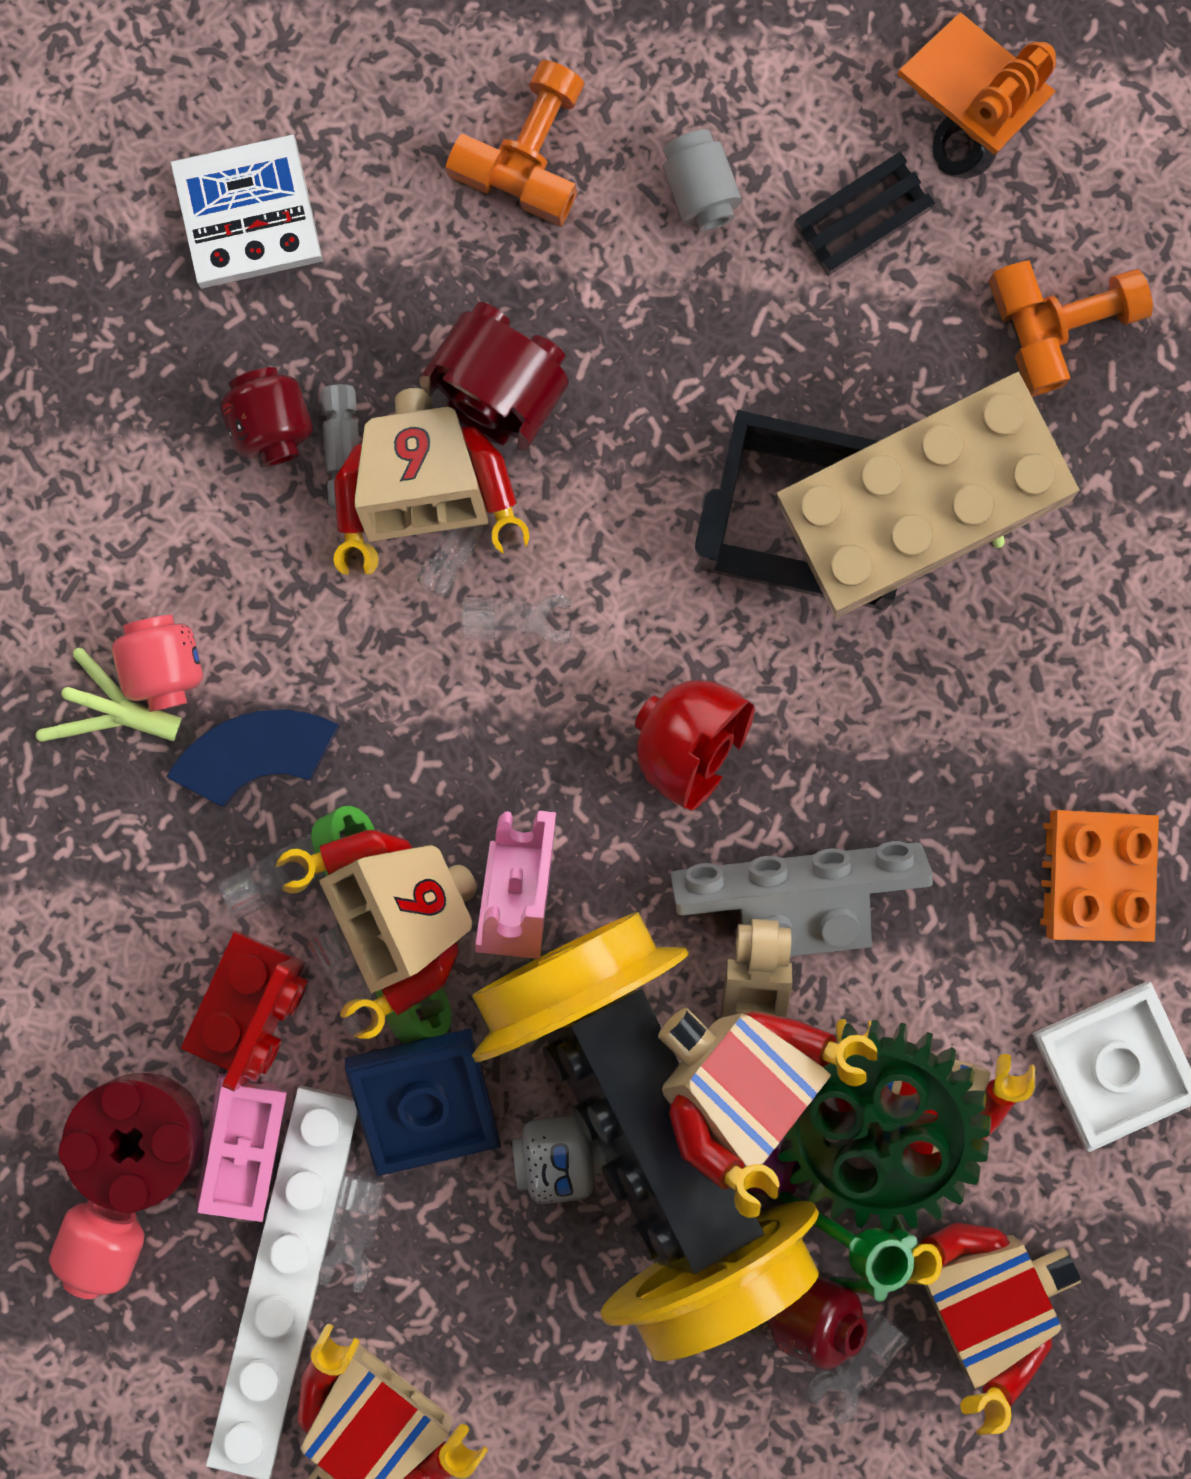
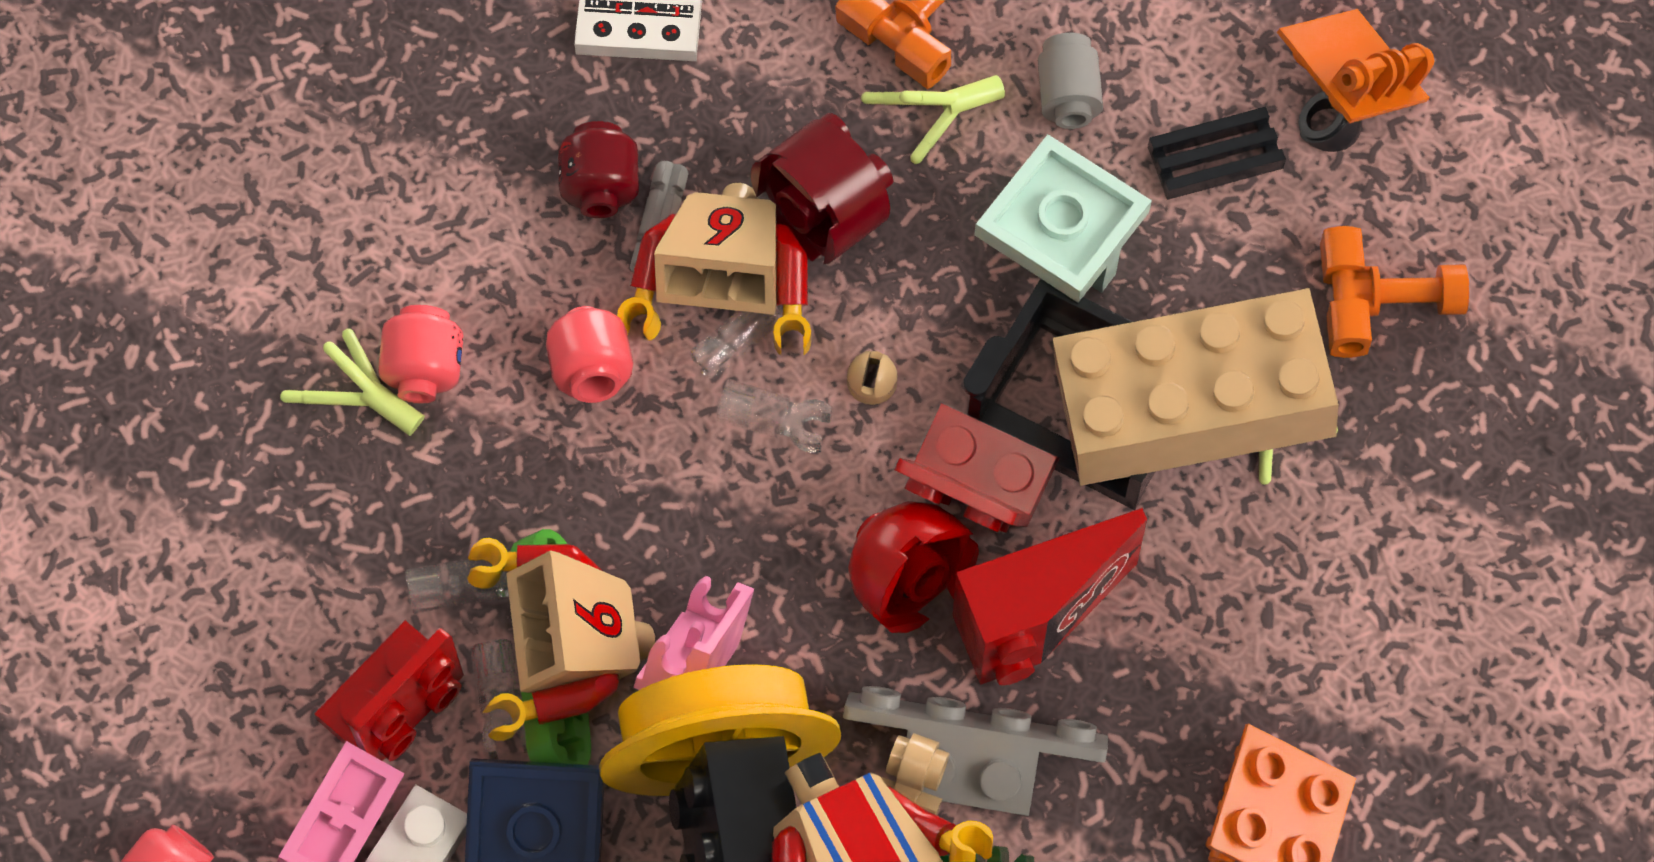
camera: 20 degrees right, 20 degrees down
dark red brick [58,1073,204,1214] -> none
dark blue tile [166,709,341,807] -> none
none -> coral head [546,306,633,403]
none -> tan hinge [847,351,897,405]
none -> yellowish green plant [861,75,1005,164]
none -> red bracket [894,403,1059,533]
none -> red slope [952,508,1147,686]
none -> light aqua bracket [974,134,1152,303]

